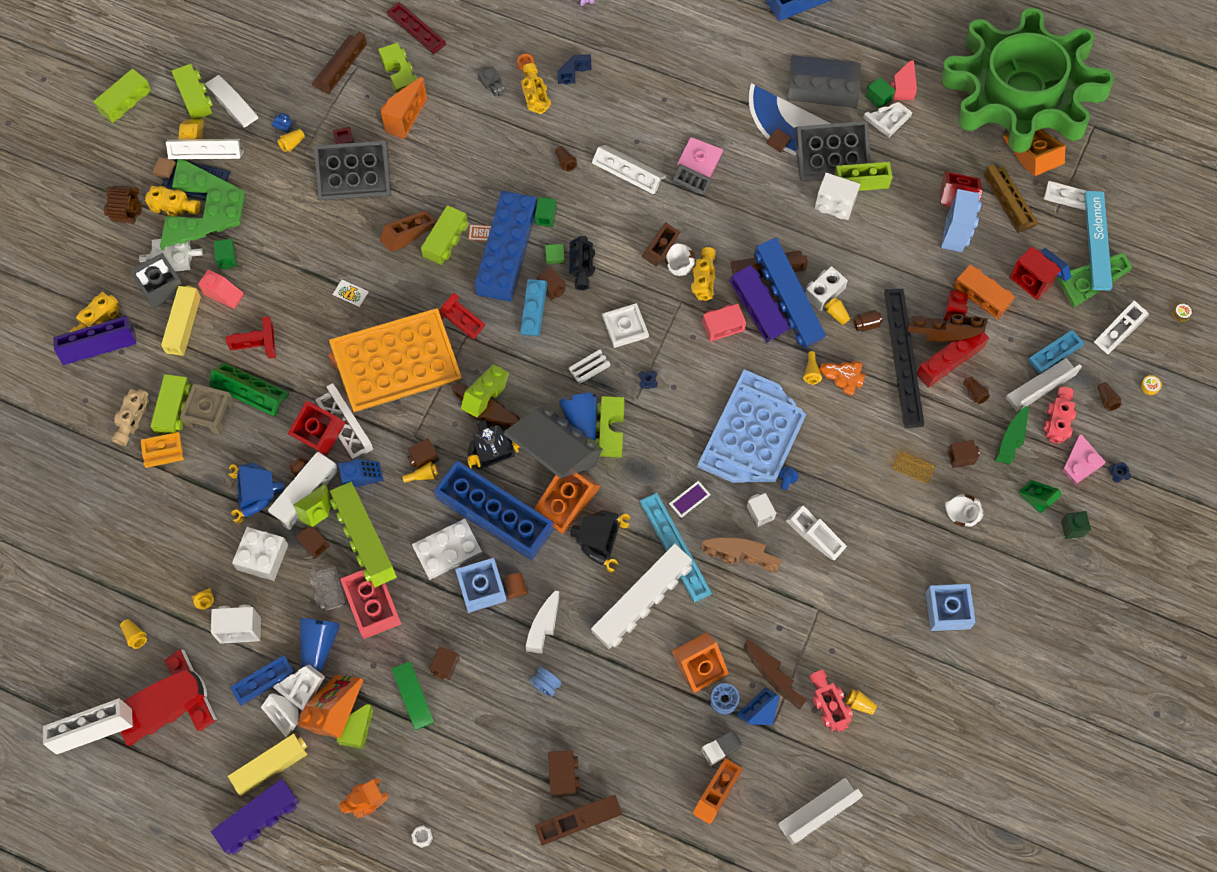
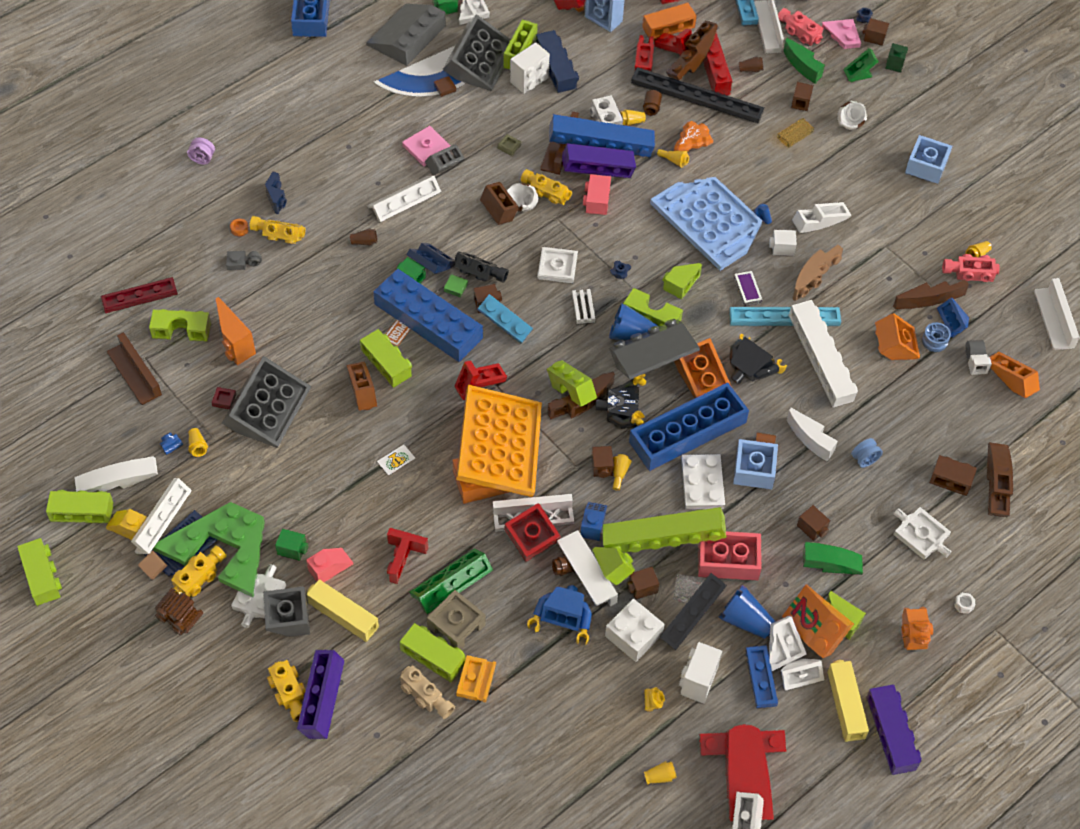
camera: 65 degrees left, 10 degrees down
none -> dark blue slope [406,243,456,273]
none -> olive tile [497,134,521,156]
none -> dark blue brick [536,30,579,93]
none -> red hinge [635,35,654,71]
none -> black plate [660,573,727,650]
none -> lime slope [662,263,702,300]
none -> reddish brown brick [862,18,889,46]
none -> white plate [893,507,952,560]

